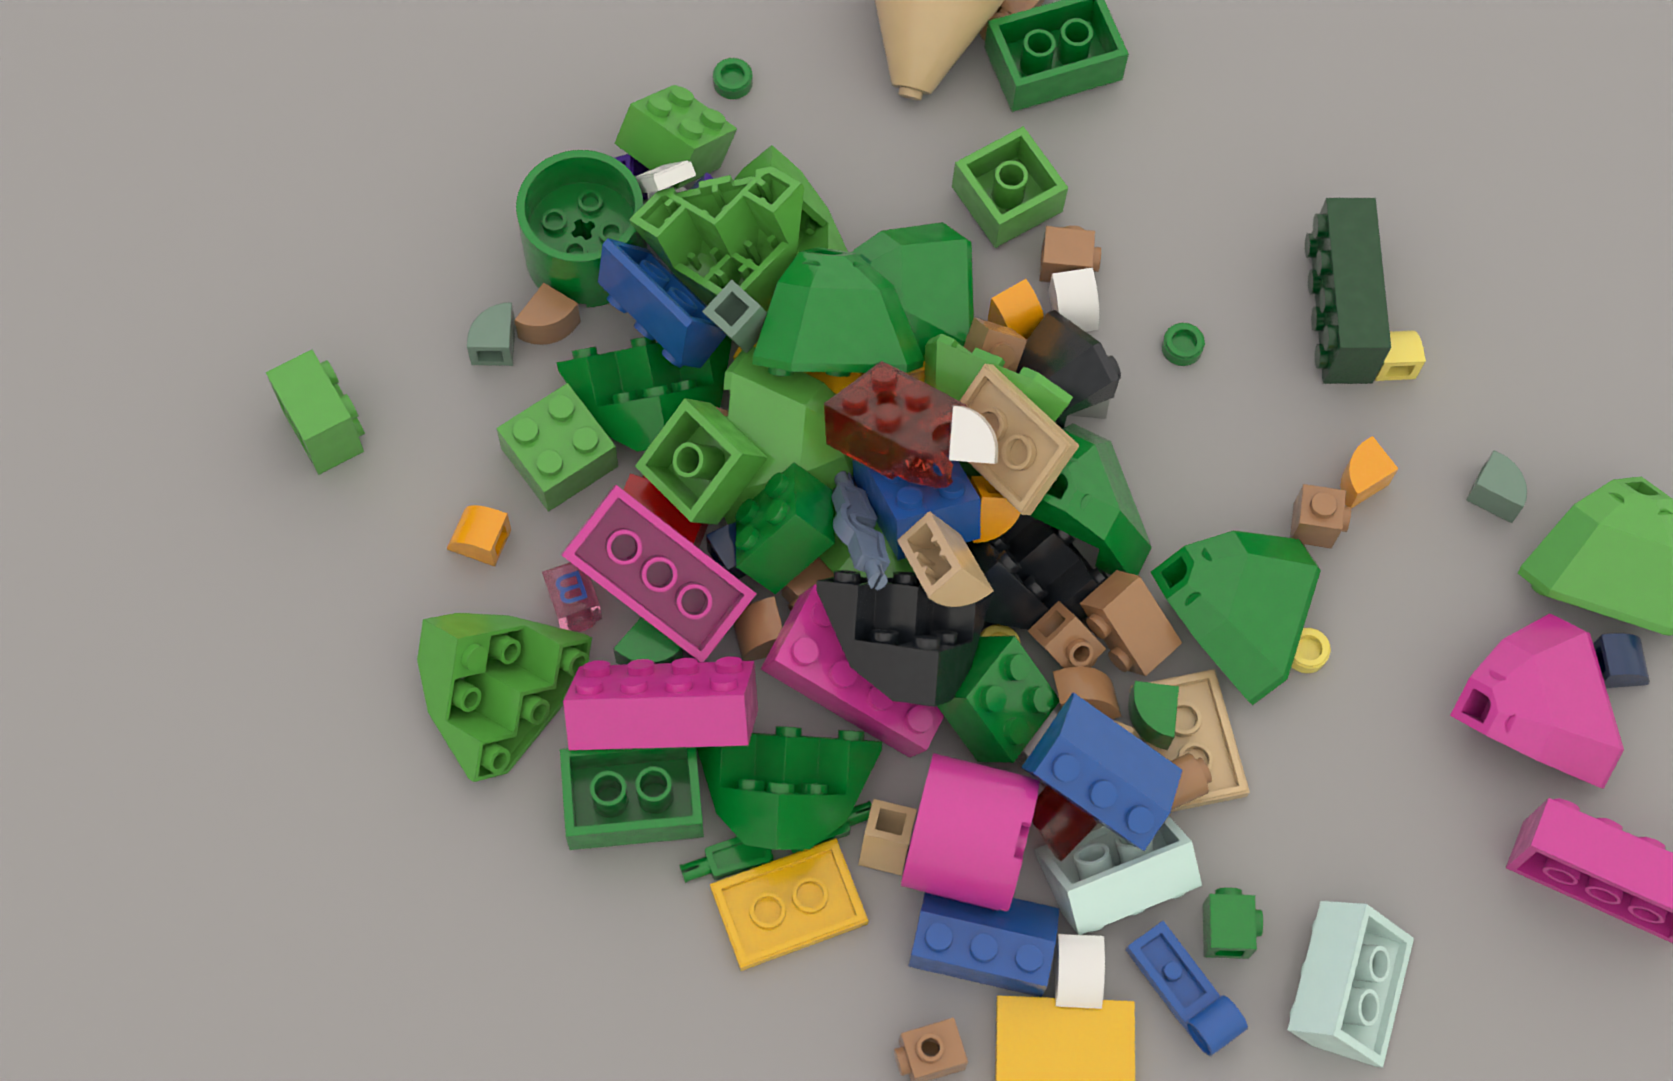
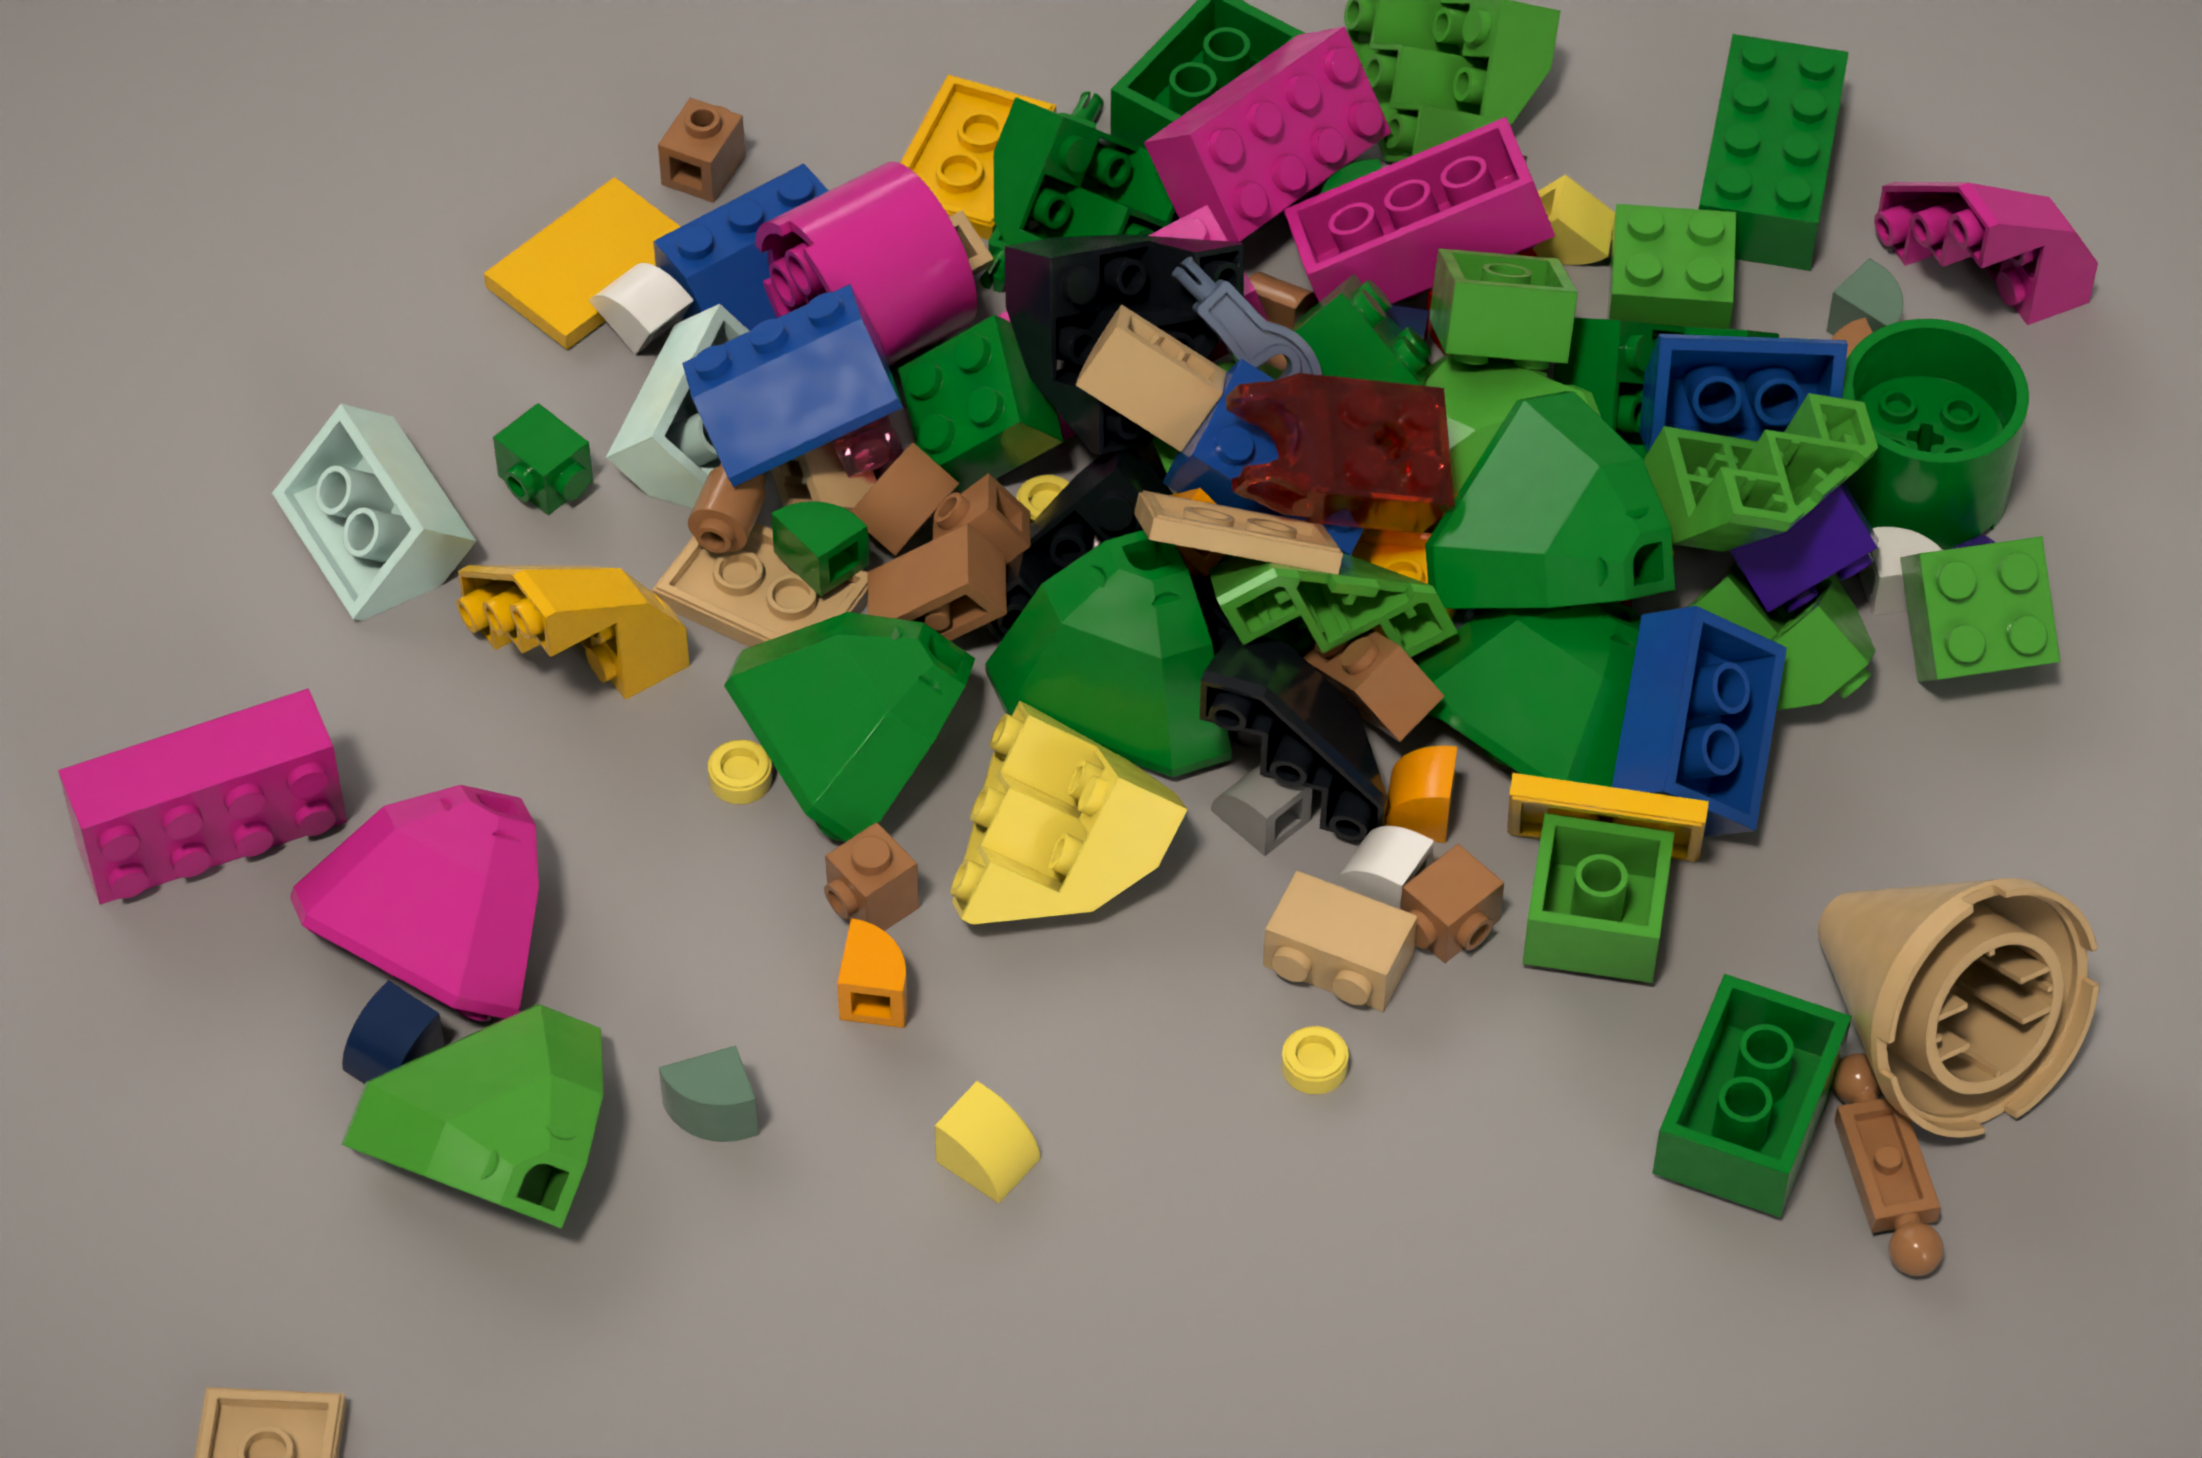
camera: 135 degrees right, 15 degrees down
bright green brick [266,349,365,475] -> none
light orange brick [447,505,512,567] -> none
white tile [635,160,696,193] -> none
sand green brick [702,280,767,353] -> none
green tile [713,58,753,99] -> none
white brick [949,405,998,464] -> none
blue plate [1125,921,1248,1056] -> none
green tile [1162,323,1205,366] -> none
dark green brick [1305,198,1391,384] -> none
none -> yellow brick [456,565,690,700]
none -> light yellow brick [950,701,1188,925]
none -> tan brick [1263,871,1418,1012]
none -> light yellow tile [1281,1026,1349,1094]
none -> yellow tile [1507,773,1709,862]
none -> light yellow brick [1532,174,1615,265]
none -> blue brick [1612,606,1787,837]
none -> green brick [1699,34,1849,271]
none -> dark pink brick [1874,182,2098,325]

